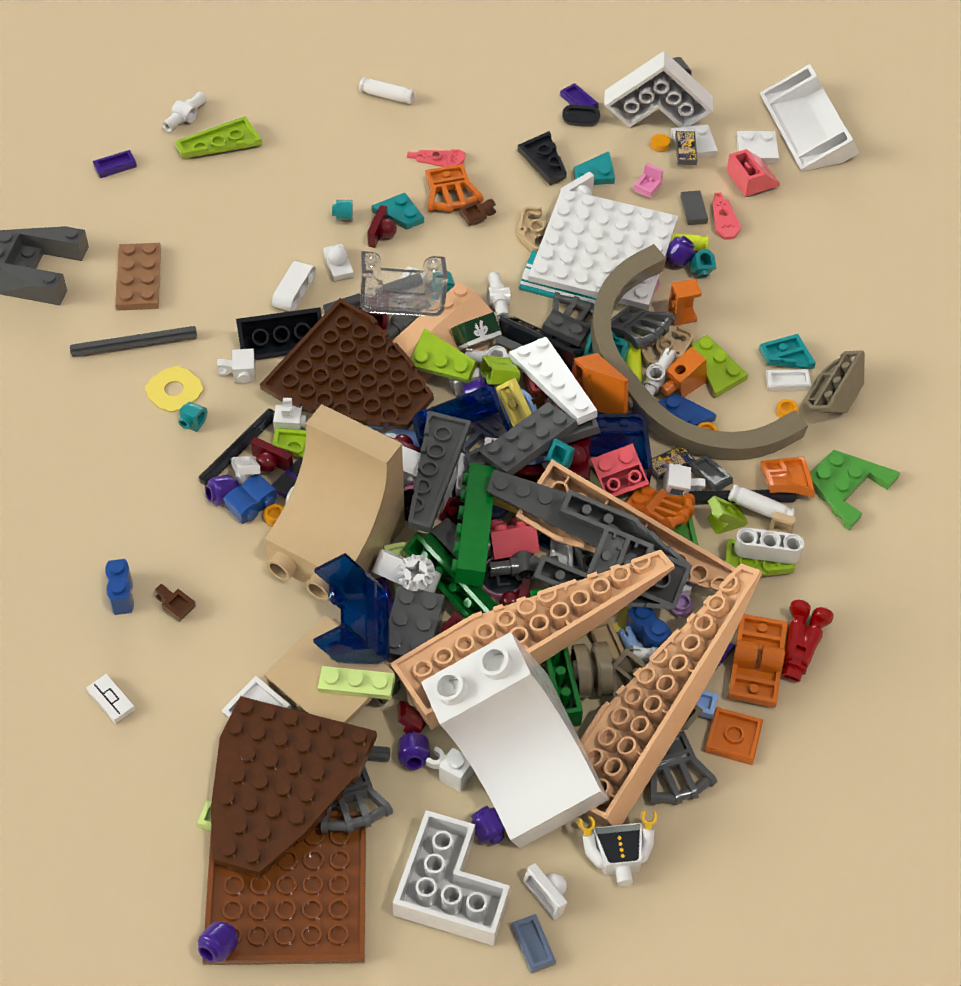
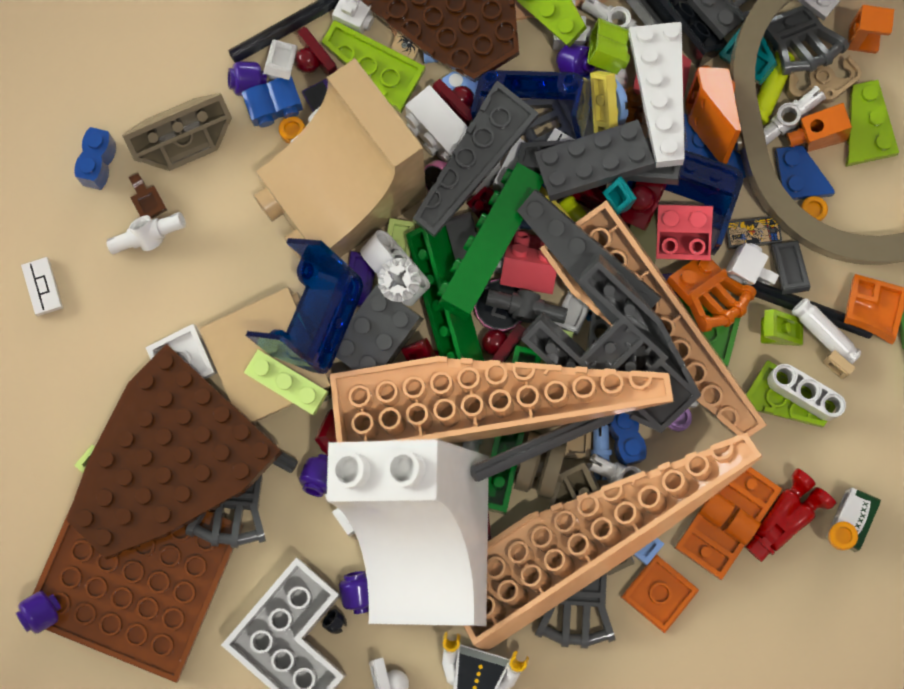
camera: 25 degrees right, 25 degrees up
none -> white pin [107,212,186,255]
none -> dark tan wedge [122,93,232,171]
none -> black hinge [322,609,347,634]
none -> dark grey axle [470,415,615,482]
none -> piece [826,488,881,552]
none -> light orange tile [828,522,858,551]

